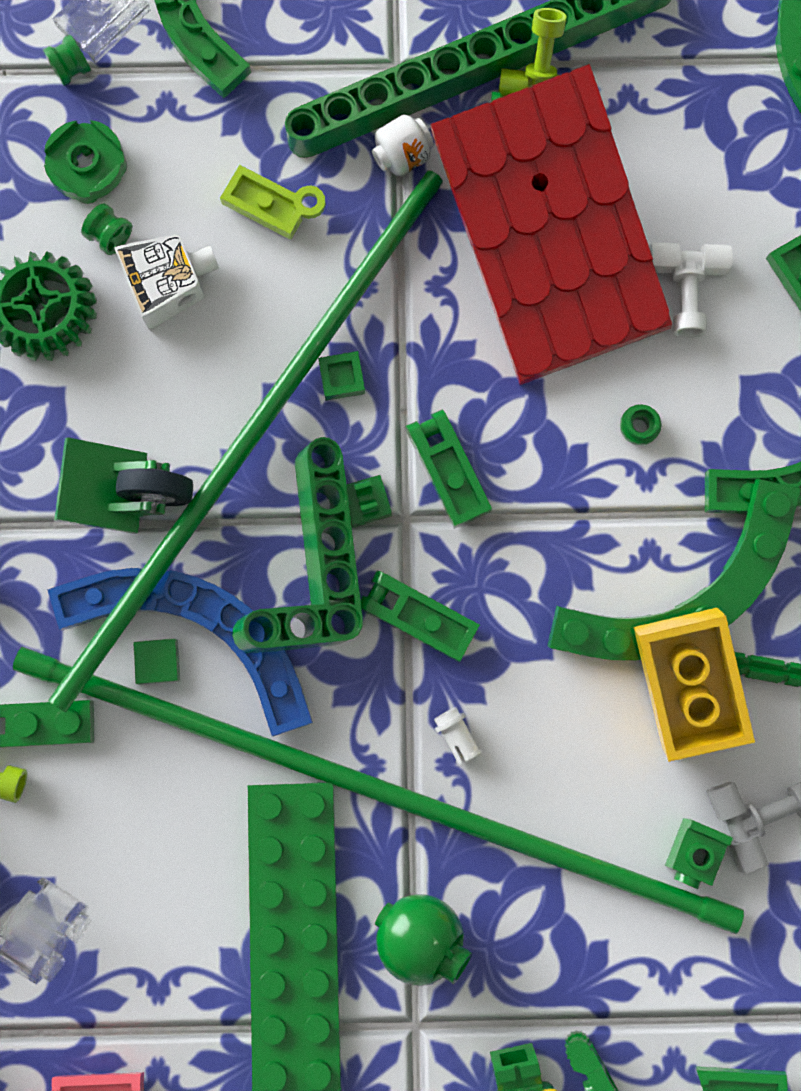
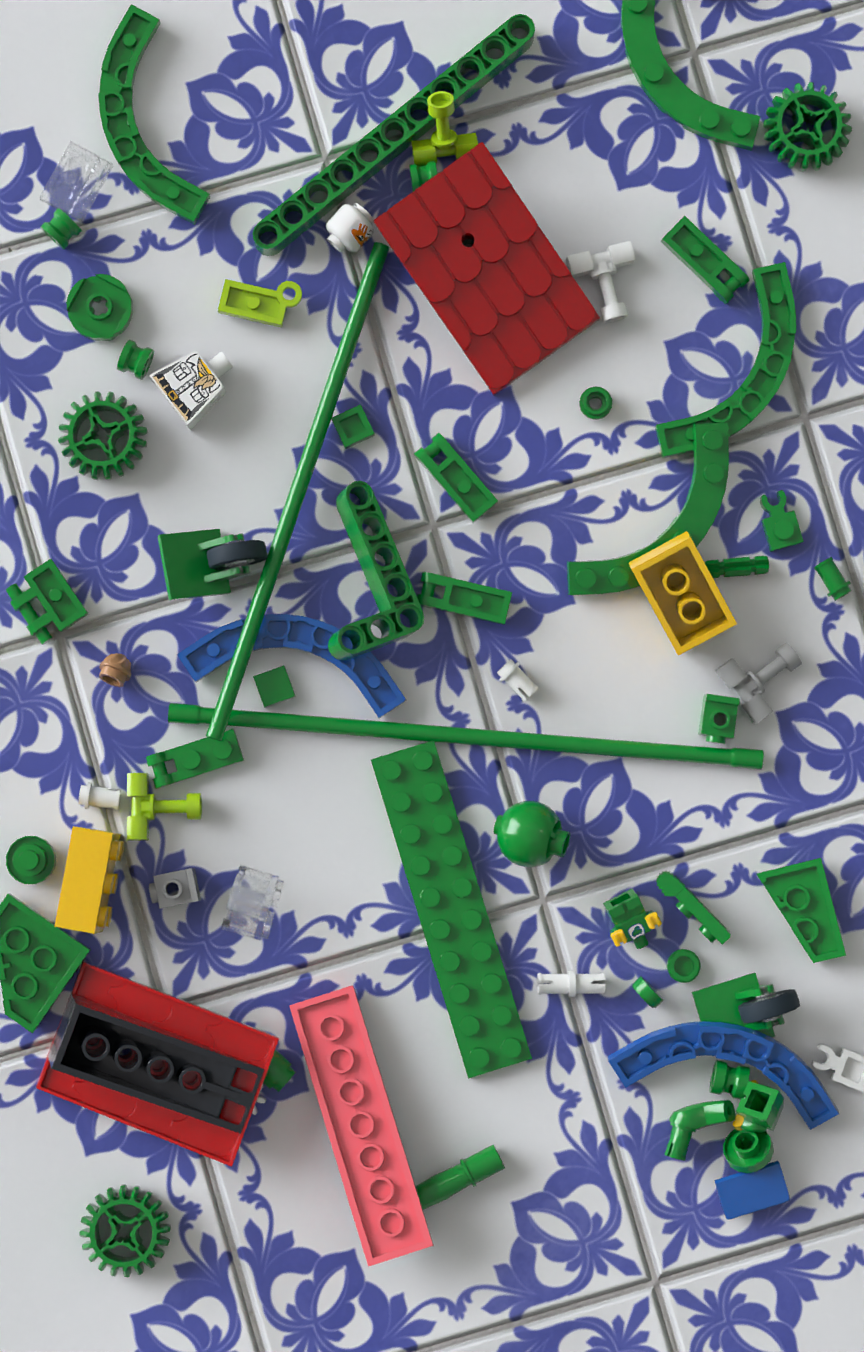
camera: 15 degrees left, 5 degrees up
green tile [346,475,392,528] -> none

